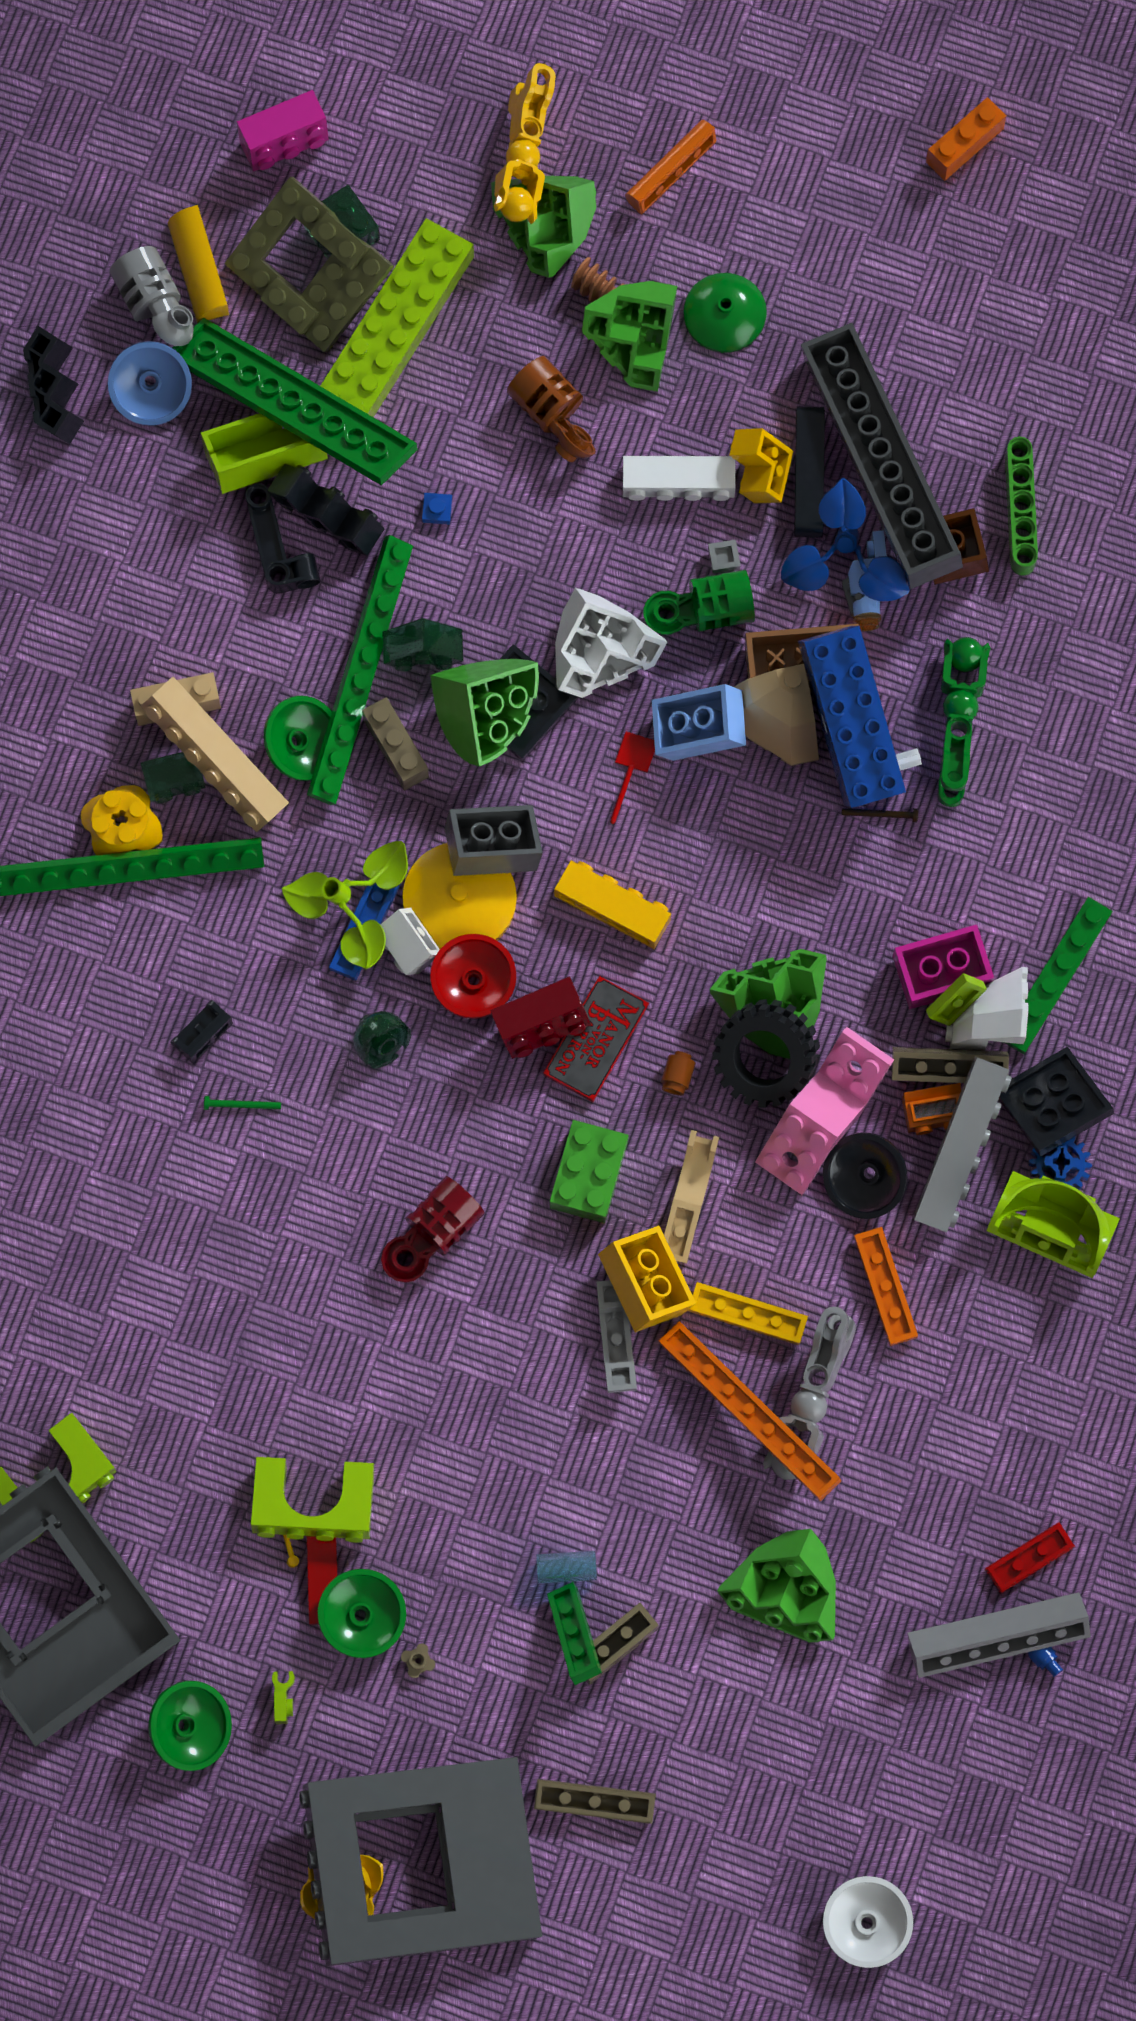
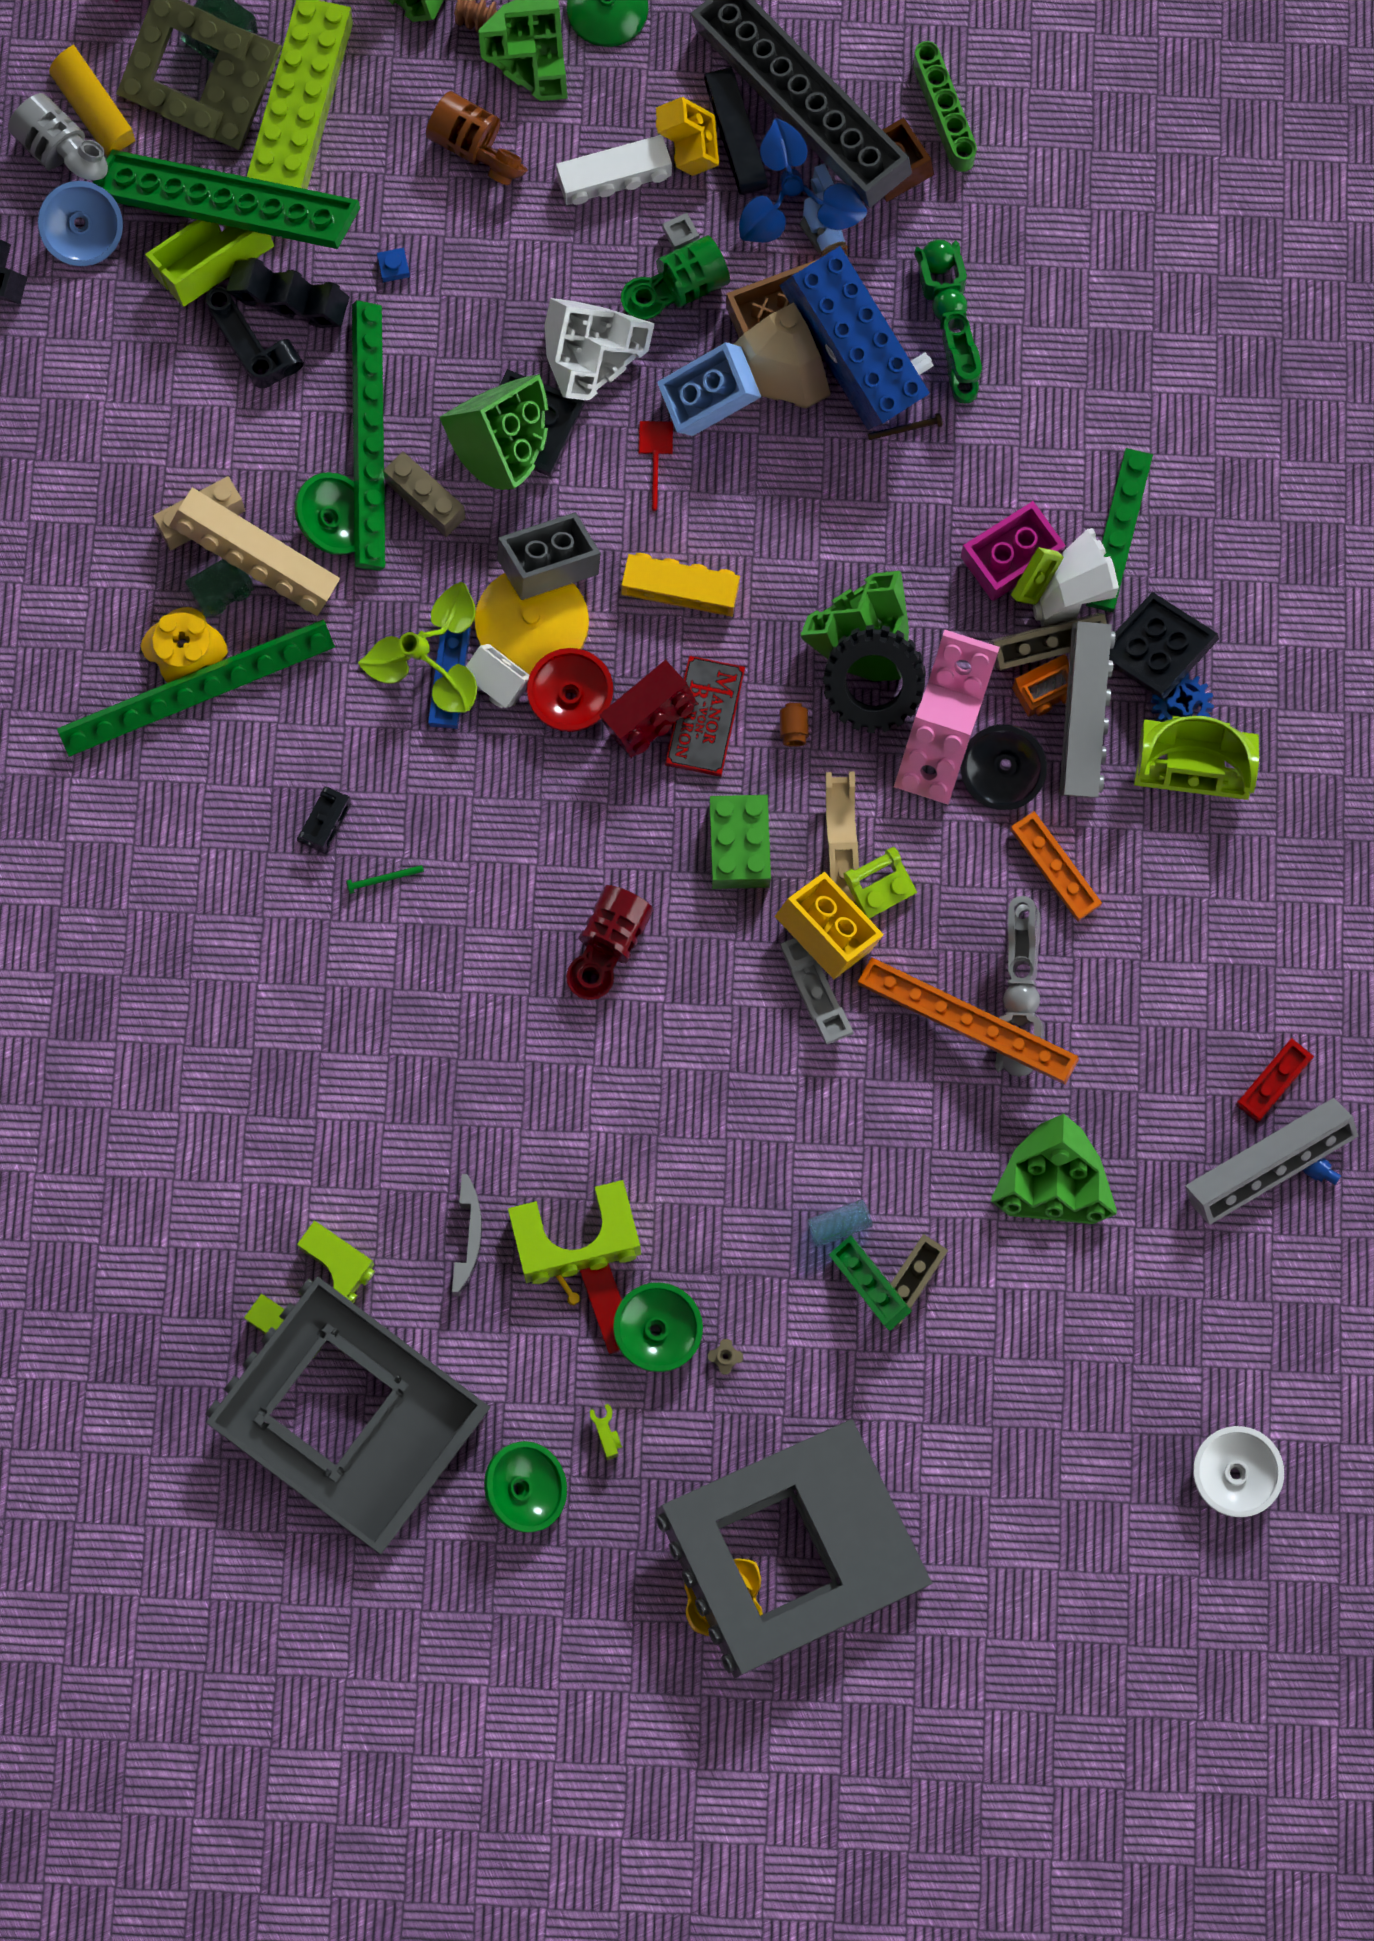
camera: 20 degrees left, 0 degrees up
clear green cylinder [353,1011,411,1069] -> none
clear green brick [383,618,464,671] -> none
dark tan brick [534,1779,656,1824] -> none
yellow plate [688,1282,808,1345] -> none
none -> light grey slope [452,1174,482,1296]
none -> lime plate [843,847,917,919]

